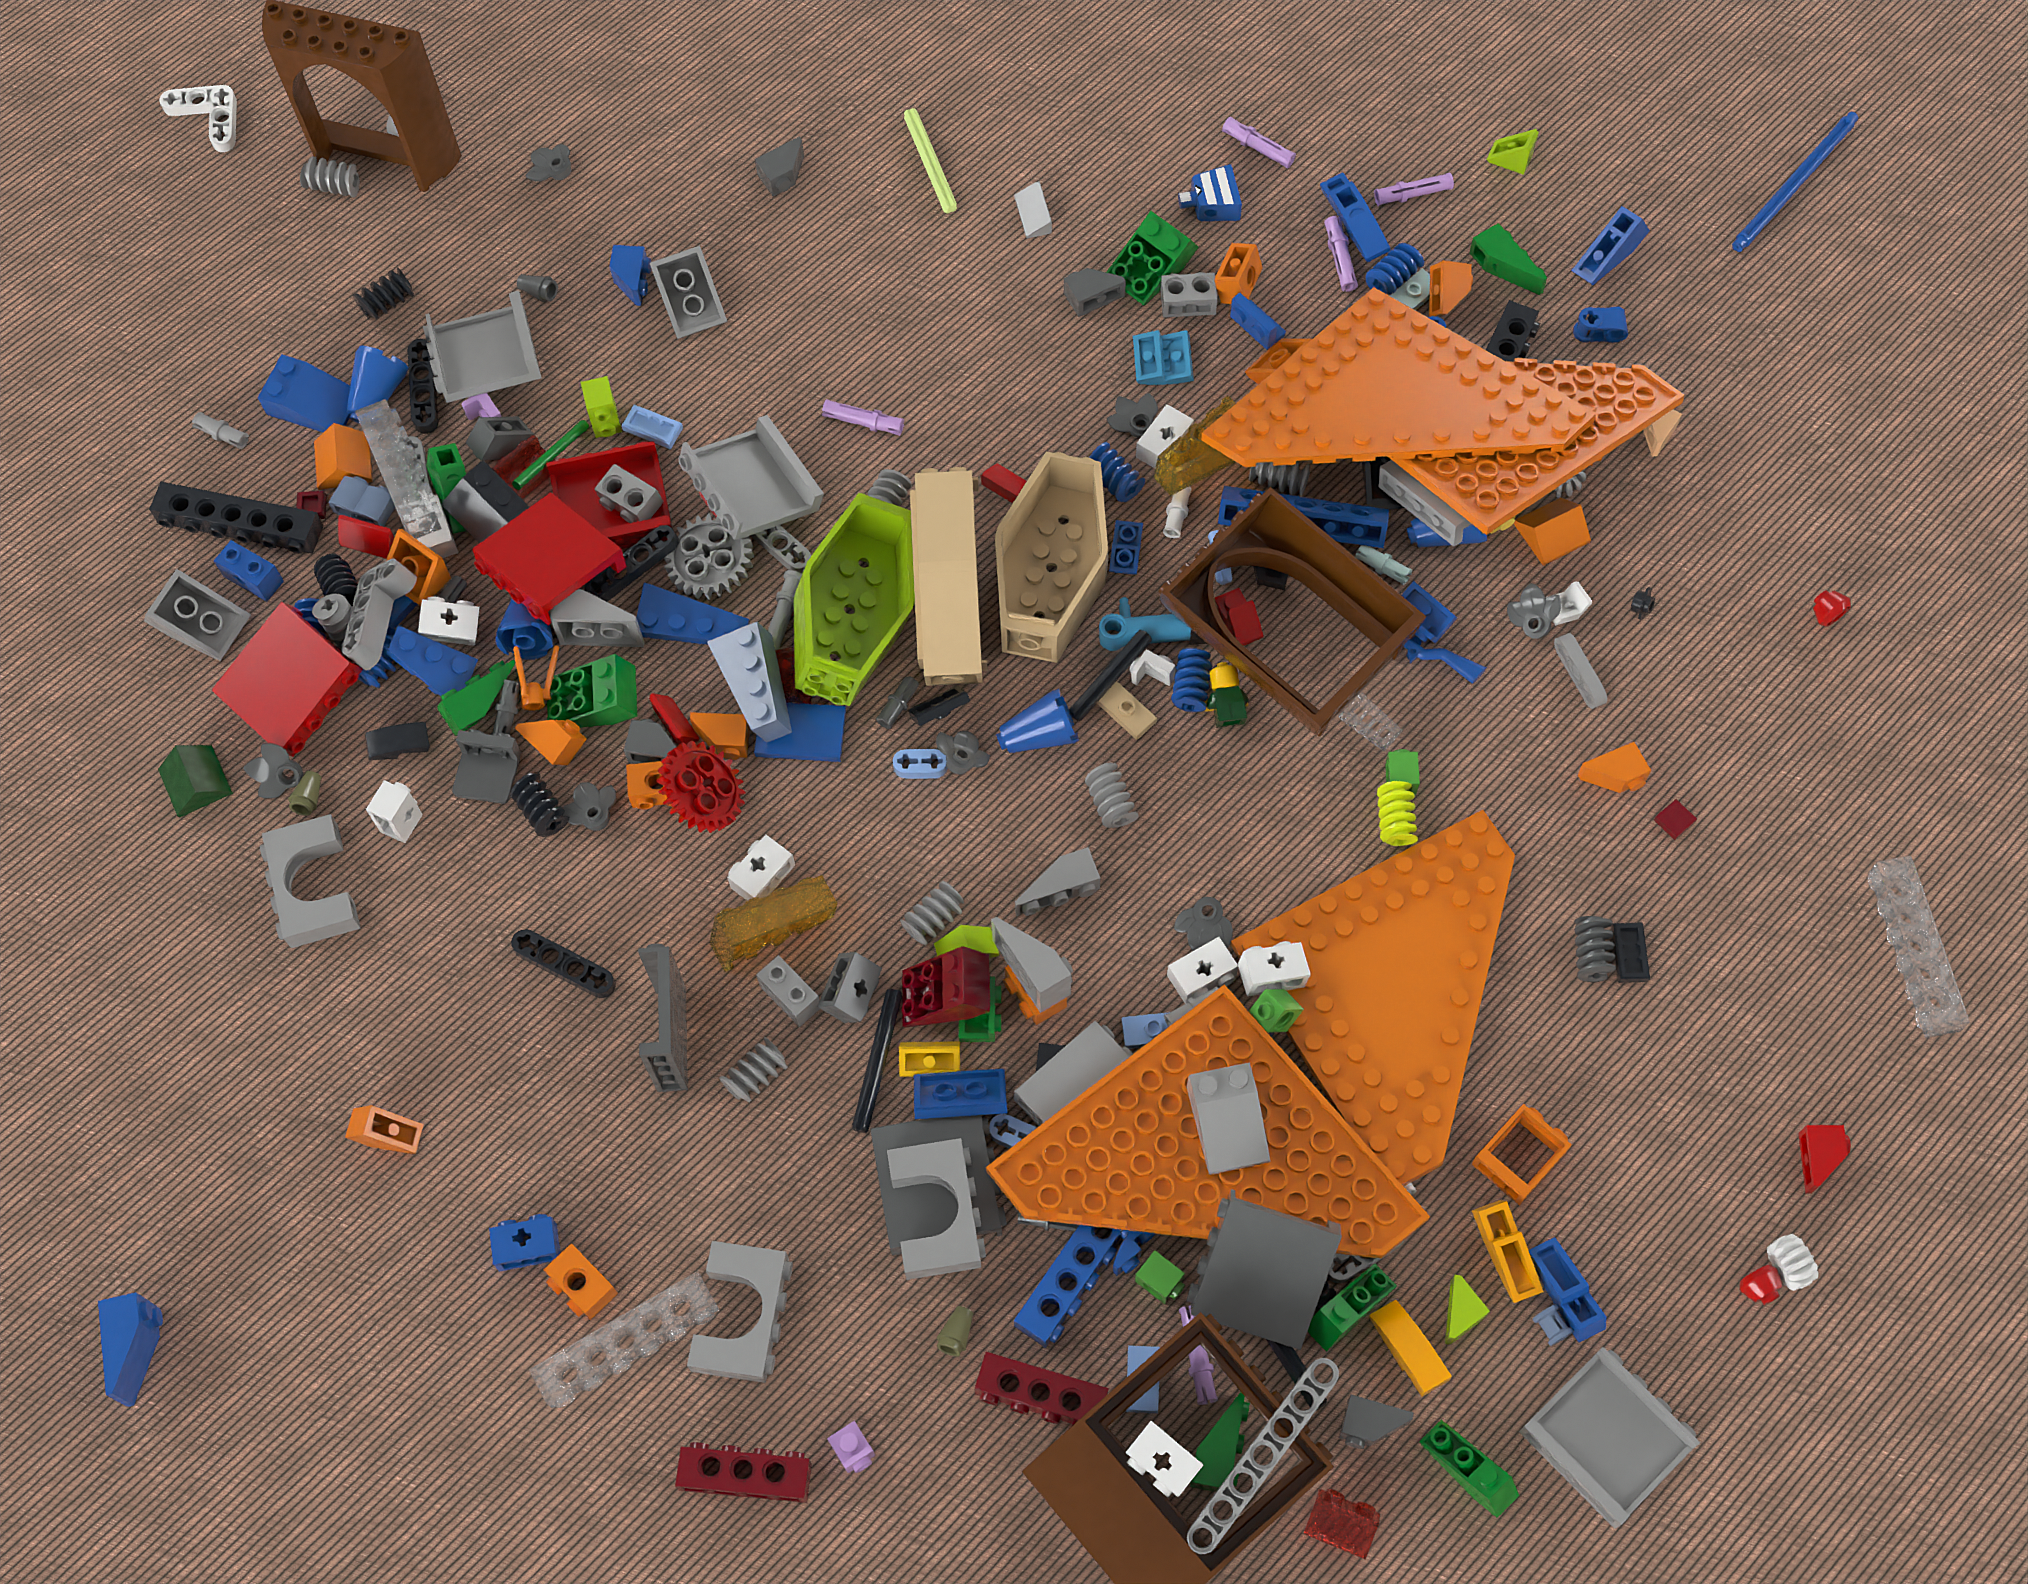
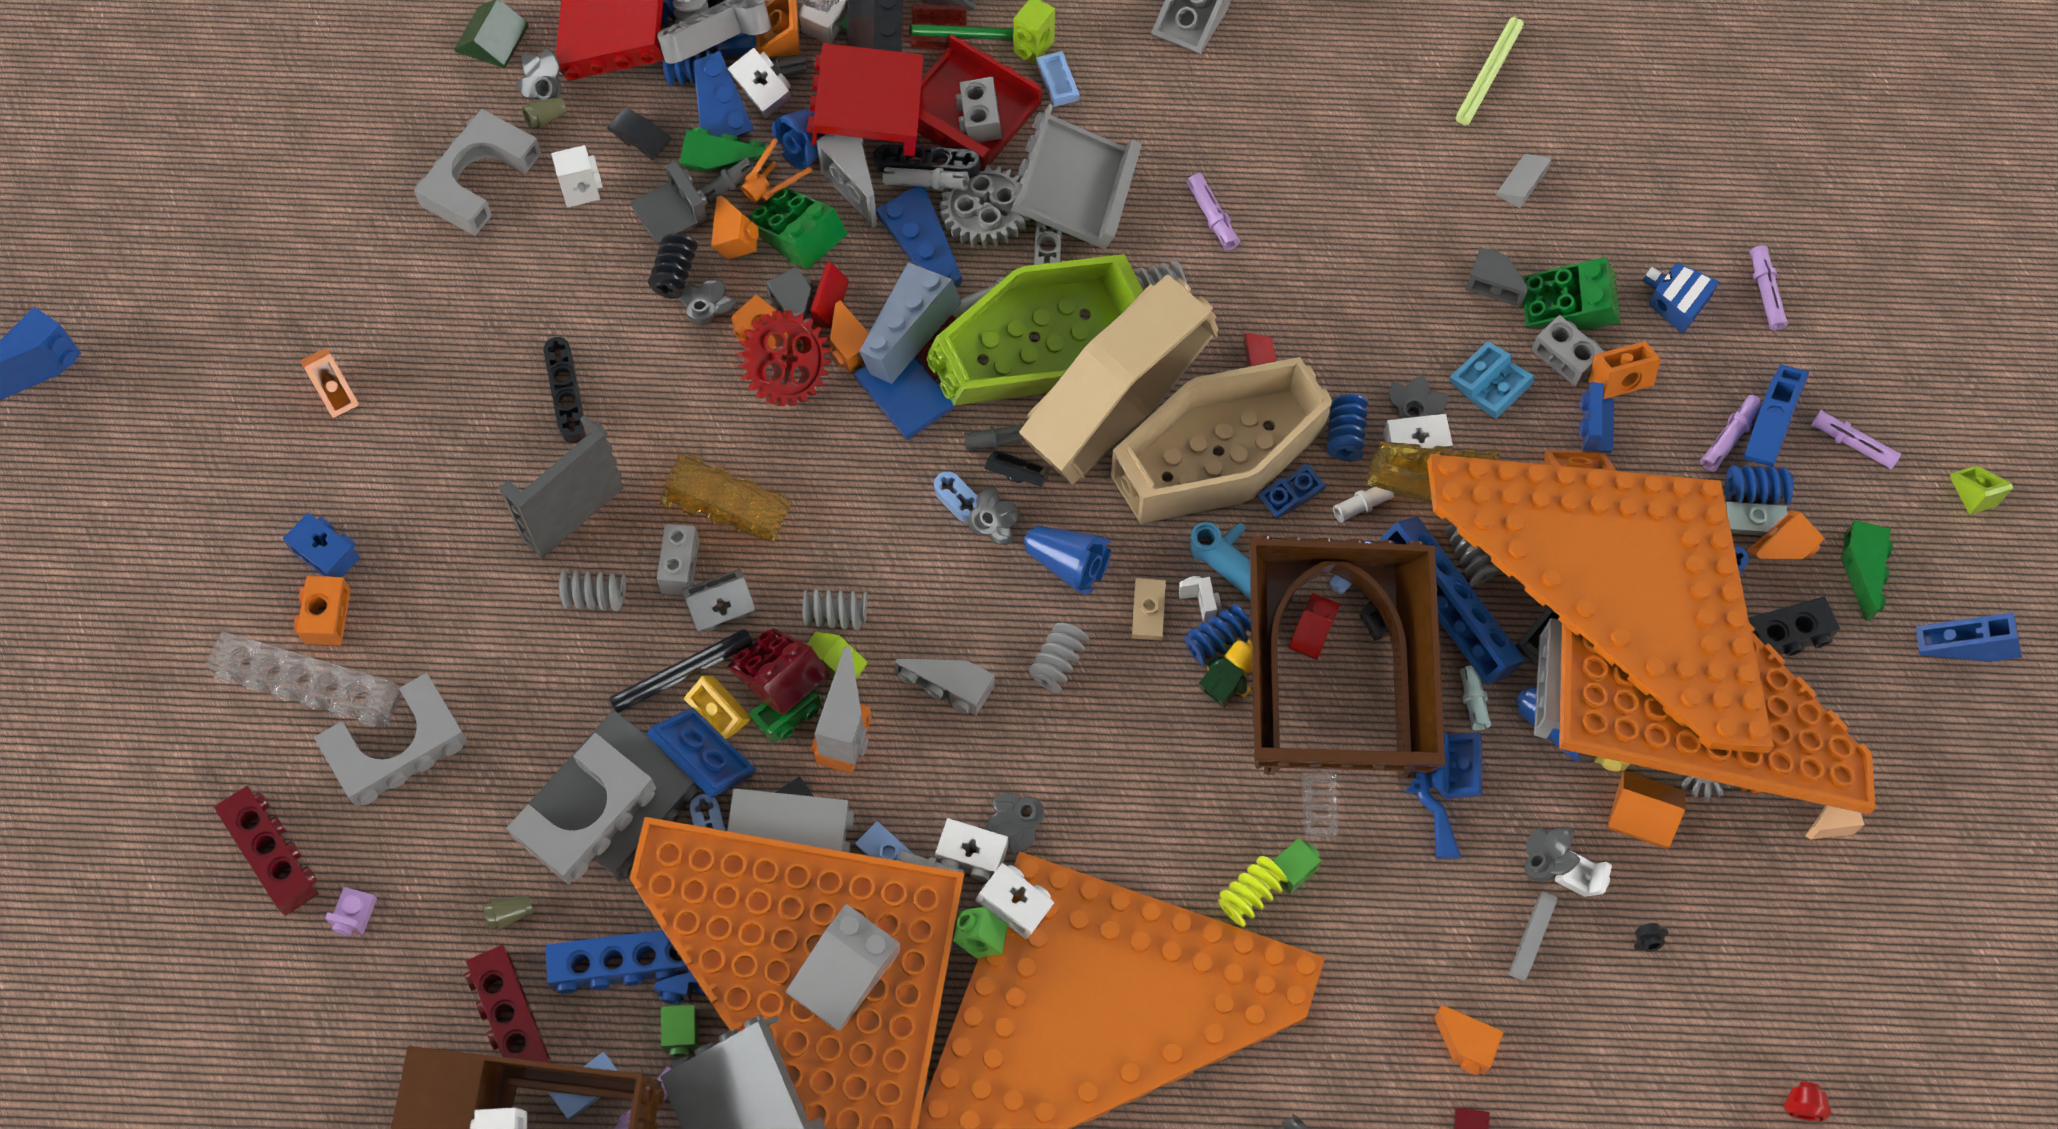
camera: 45 degrees right, 0 degrees up
white brick [727,835,795,908] -> none
black axle [1069,630,1152,721] -> none
blue piece [1573,307,1628,343] -> none
none -> light grey pin [883,167,969,191]

